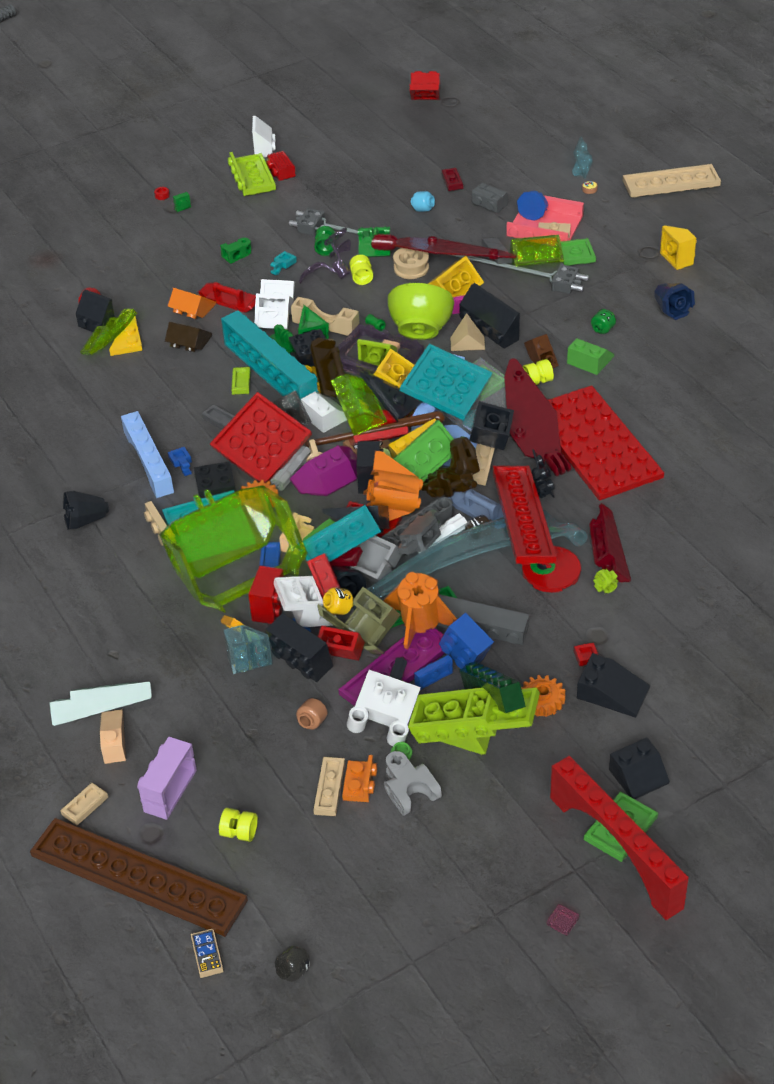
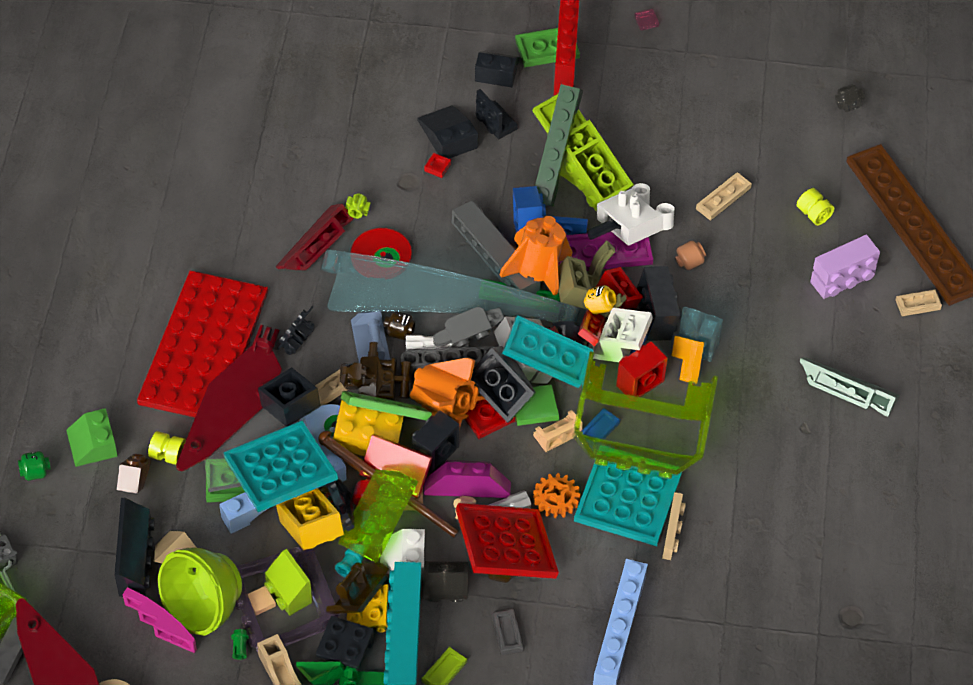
camera: 145 degrees left, 10 degrees up
black cone [63,491,109,530] -> none
light nougat slope [100,709,126,764] -> none
blue plate [168,447,192,476] -> none
tile [191,929,223,978] -> none
black brick [194,461,236,499] -> none
orange bracket [342,755,377,802] -> none
light grey piece [384,751,442,816] -> none
bright green plate [391,742,412,760] -> none
yellow slope [428,256,484,297] -> none
red plate [492,466,557,565] -> none
orange gear [521,675,565,717] -> none
none -> black bracket [475,89,518,140]

